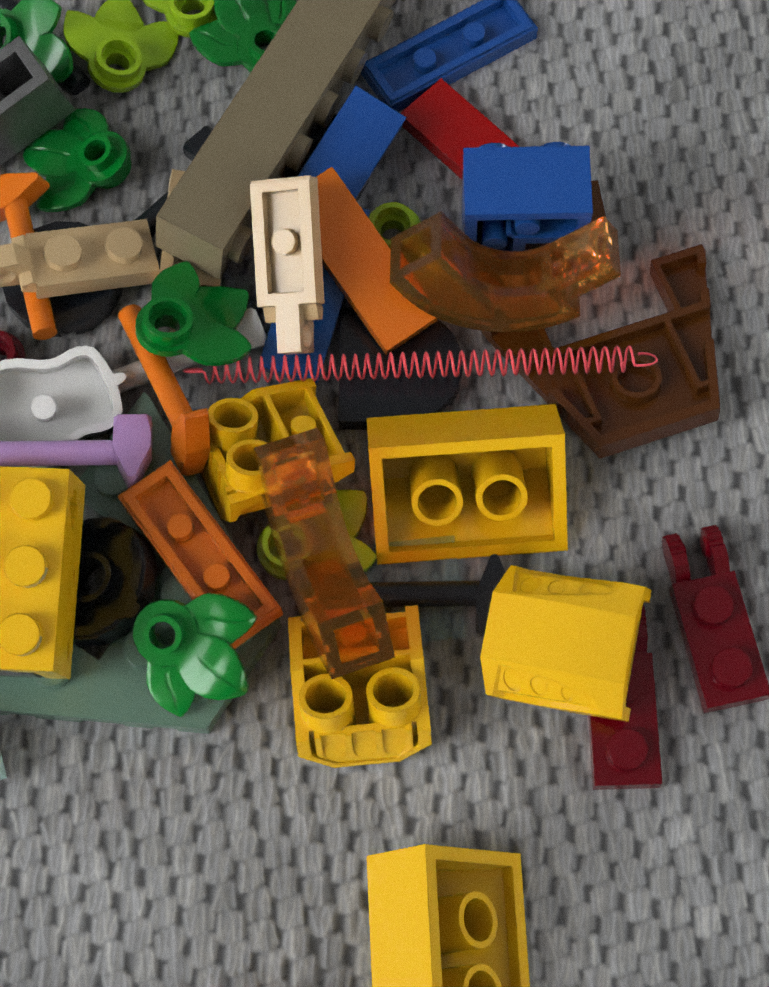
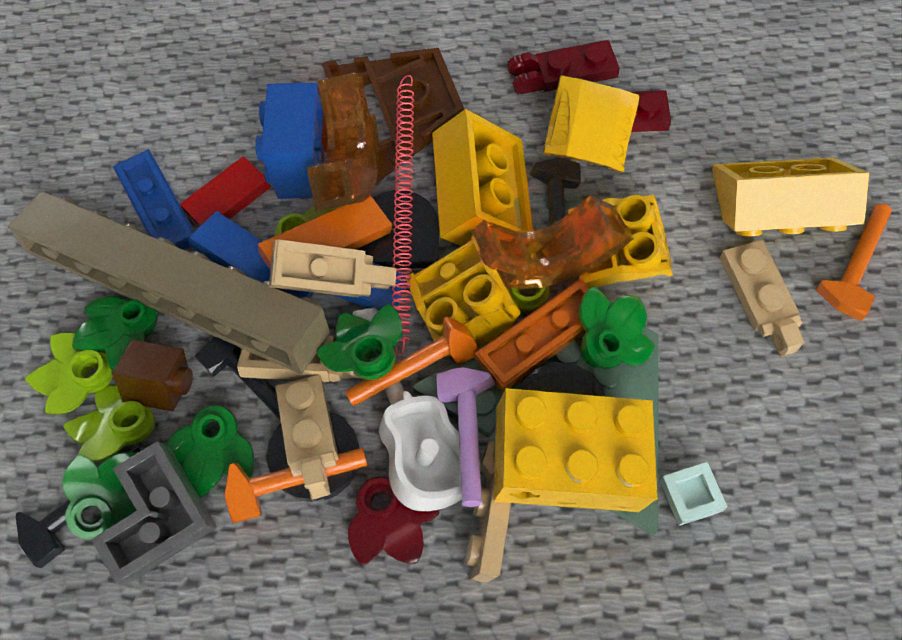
camera: 90 degrees left, 5 degrees down
none -> reddish brown brick [112,340,193,412]
none -> tan hinge [720,240,805,357]

